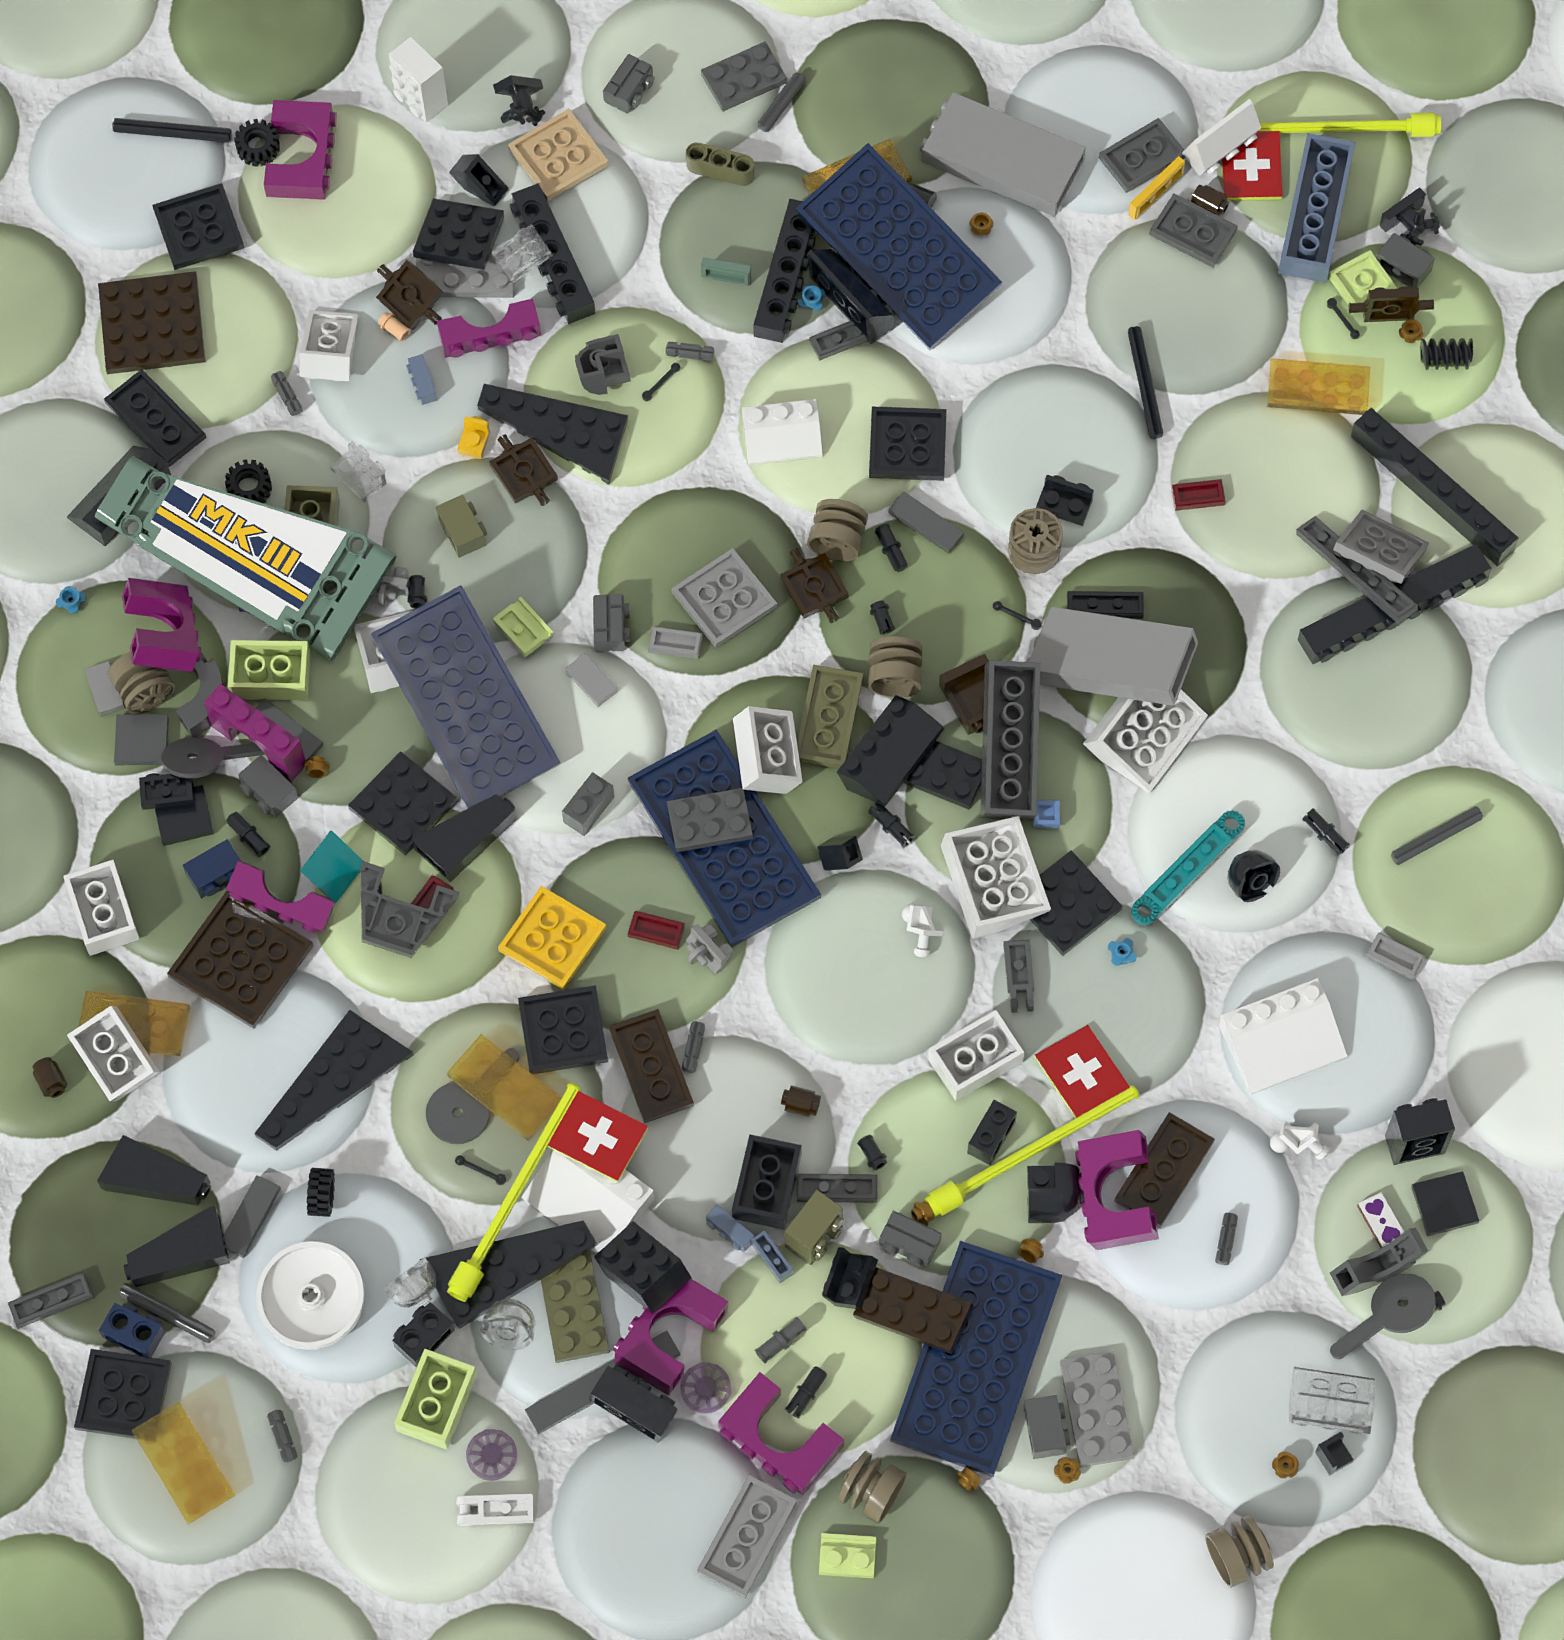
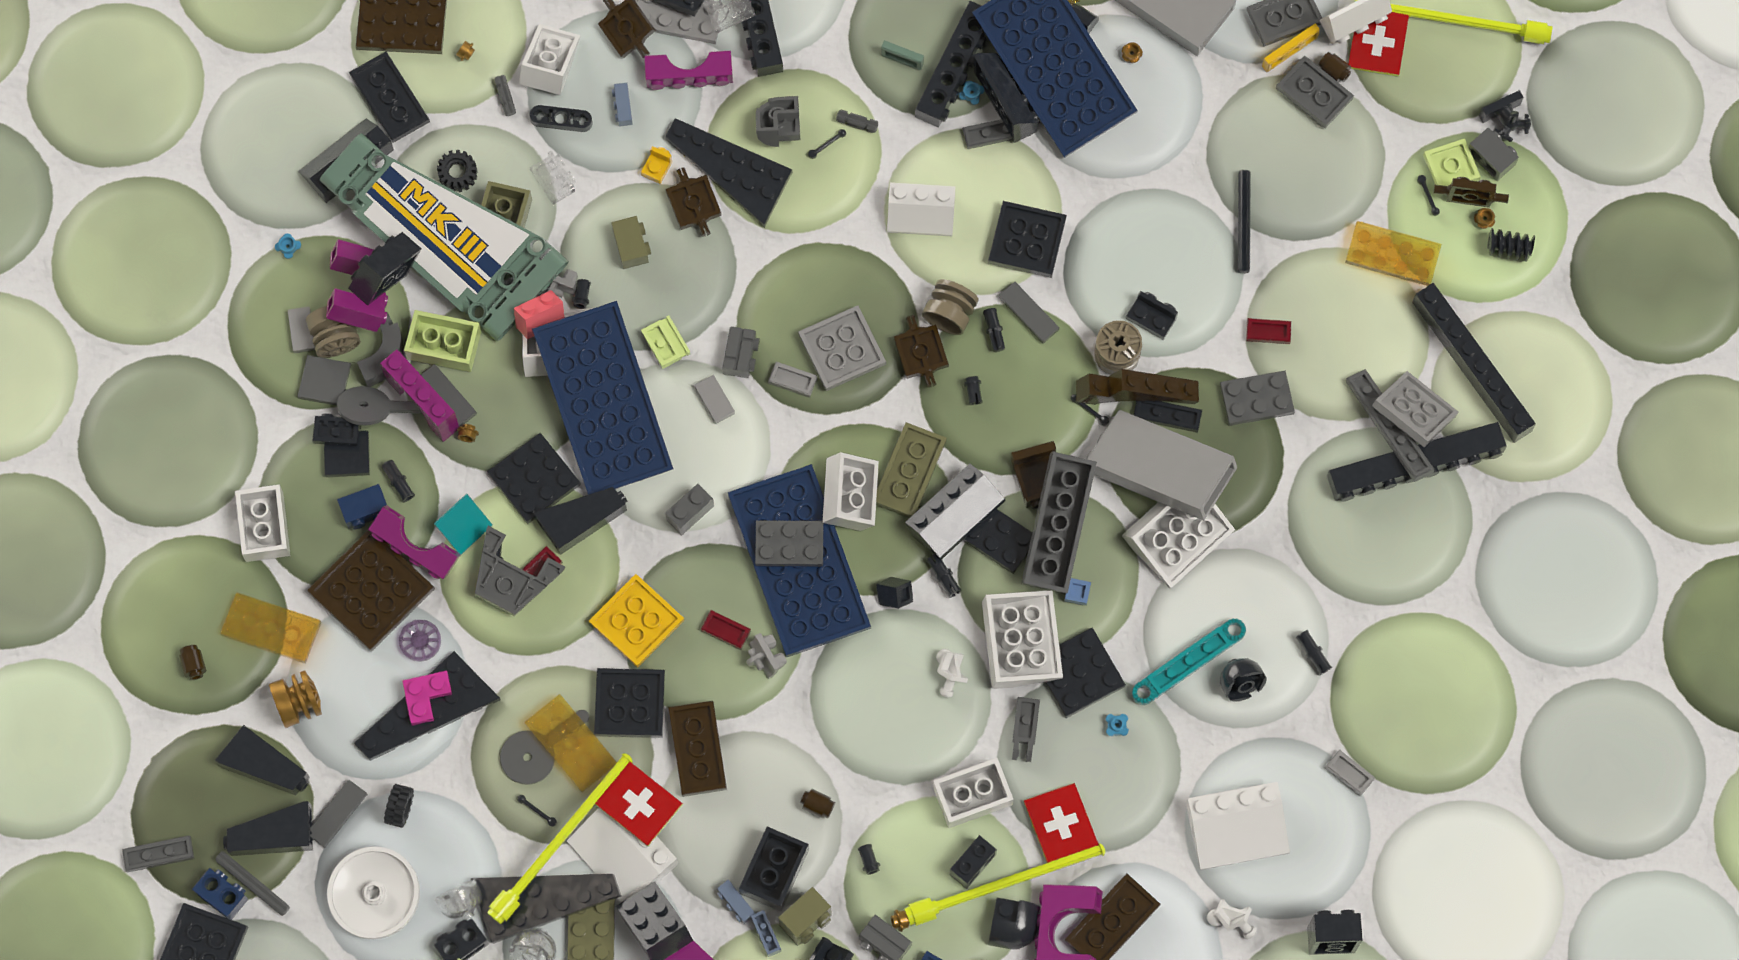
camera: 10 degrees right, 5 degrees up
white brick [67,1006,160,1102] -> none
dark grey brick [238,755,298,818] -> none
light nougat pin [378,312,411,342] -> none
dark grey axle [682,1021,705,1073] -> none
dark grey tile [797,1174,877,1203] -> none
dark tan wheel [868,636,923,698] -> none
sand blue brick [1278,133,1356,283] -> none
dark grey axle [1391,806,1483,865] -> none
none -> pearl gold wheel [269,670,322,728]
none -> black brick [348,232,422,306]
none -> clear purple wheel [399,620,441,661]
none -> dark pink plate [402,671,452,725]
none -> pearl gold plate [456,41,475,61]
none -> coral brick [514,290,565,339]
none -> black beam [530,105,593,132]
none -> dark brown arch [1076,369,1199,405]
none -> dark grey plate [1220,370,1295,426]

